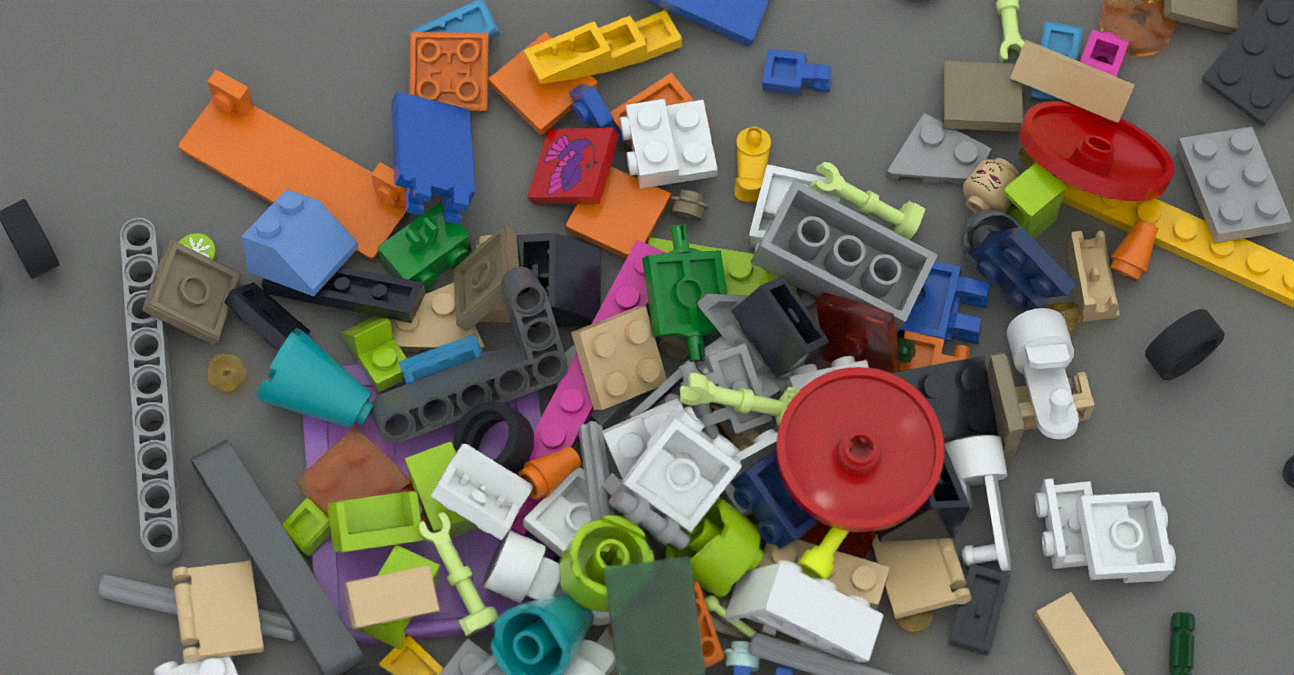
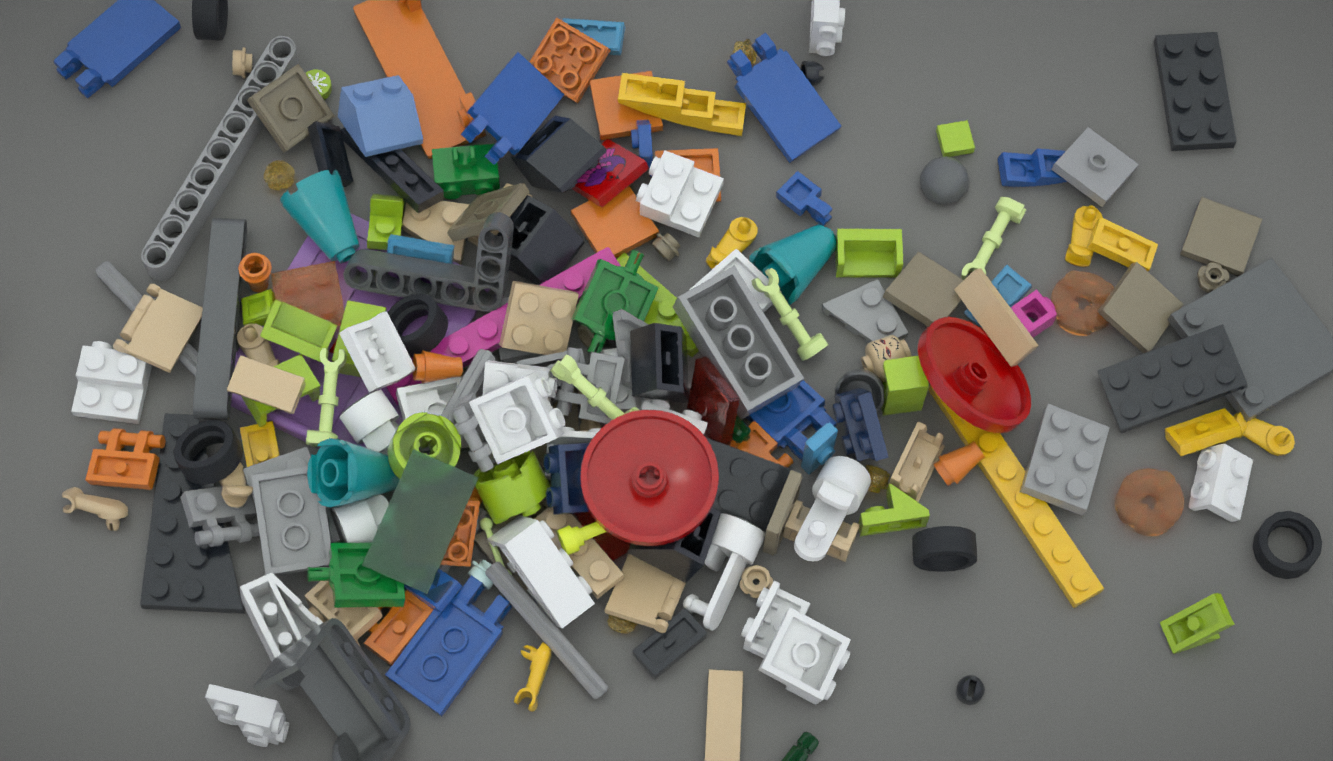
camera: 30 degrees right, 0 degrees up
none -> tan plate [232,47,253,78]
none -> tan piece [237,324,280,367]
none -> orange cone [238,253,272,292]
none -> black slope [511,116,607,193]
none -> tan plate [740,565,773,598]
none -> teal cone [749,225,837,305]
none -> dark azure plate [801,422,838,475]
none -> lime panel [835,229,903,278]
none -> lime slope [858,484,930,536]

